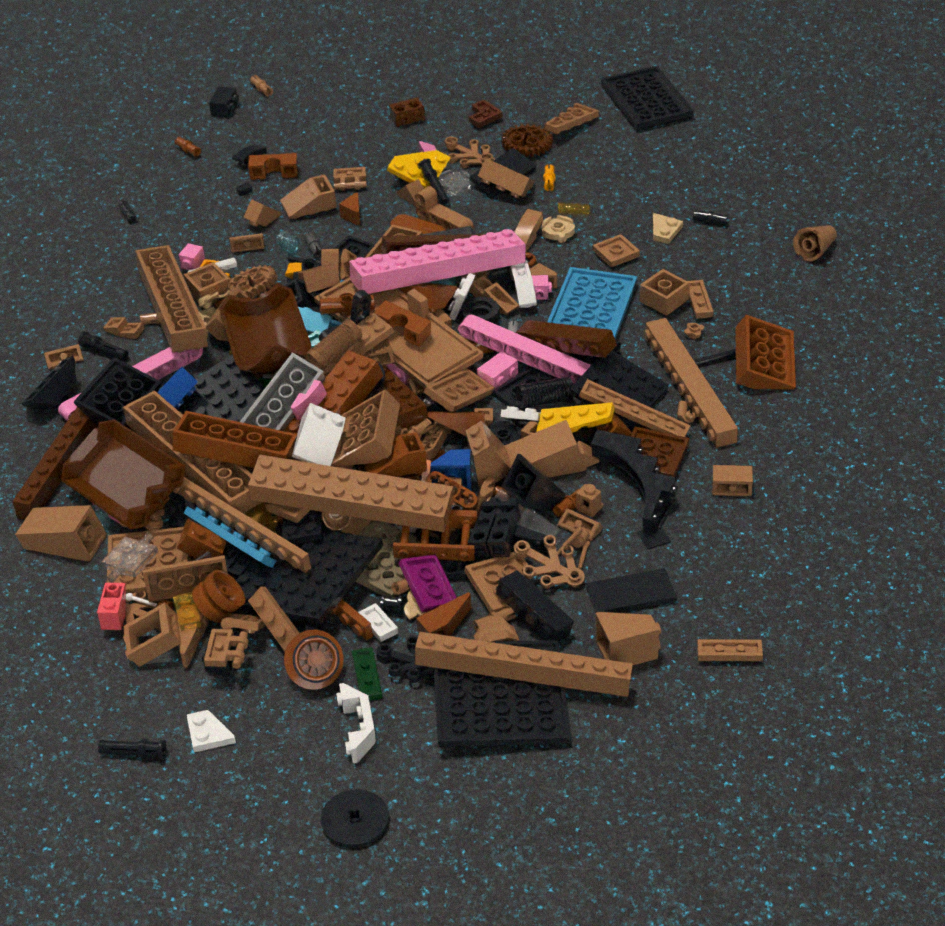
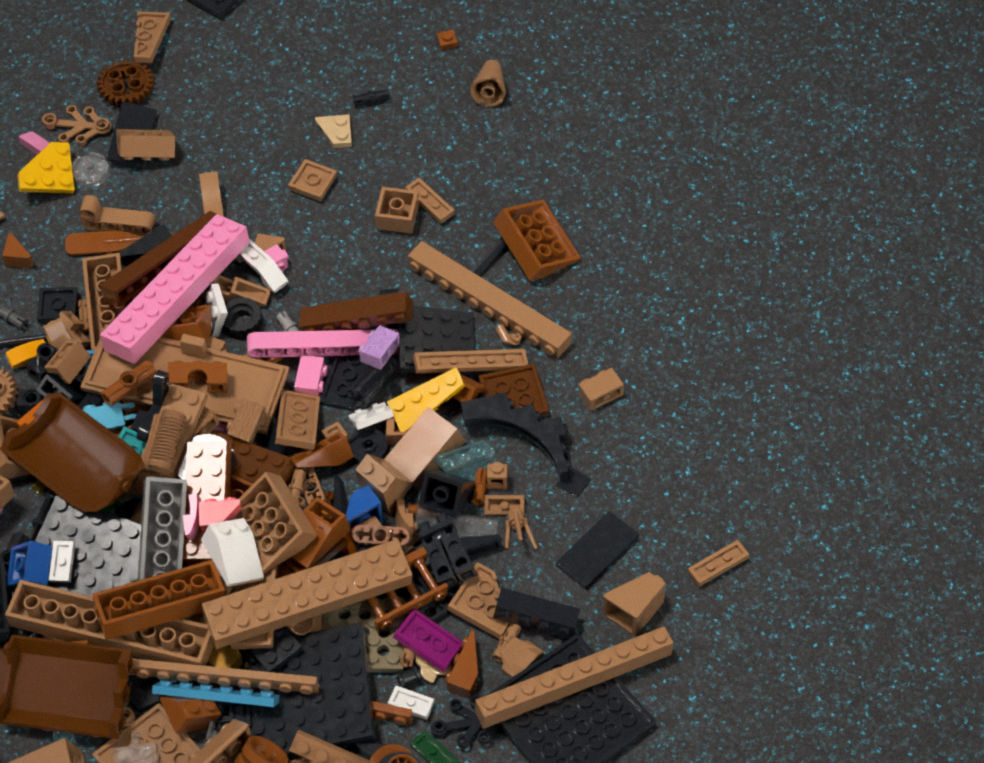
camera: 35 degrees left, 15 degrees up
medium nougat slope [397,179,424,207] -> none
black pin [417,159,450,205] -> none
copper plate [469,99,503,128] -> none
medium nougat plant [514,535,585,589] -> none
tan plate [542,215,575,243] -> none
light orange pin [543,165,556,191] -> none
dark azure plate [547,267,637,340] -> none
clear yellow axle [558,202,590,214] -> none
medium nougat slope [577,441,599,467] -> none
medium nougat plate [684,323,704,339] -> none
none -> white plate [49,541,75,583]
none -> slope [199,497,242,531]
none -> medium nougat brick [226,398,266,444]
none -> lavender brick [359,325,400,370]
none -> clear light blue plate [435,440,495,473]
none -> dark orange plate [436,29,458,50]

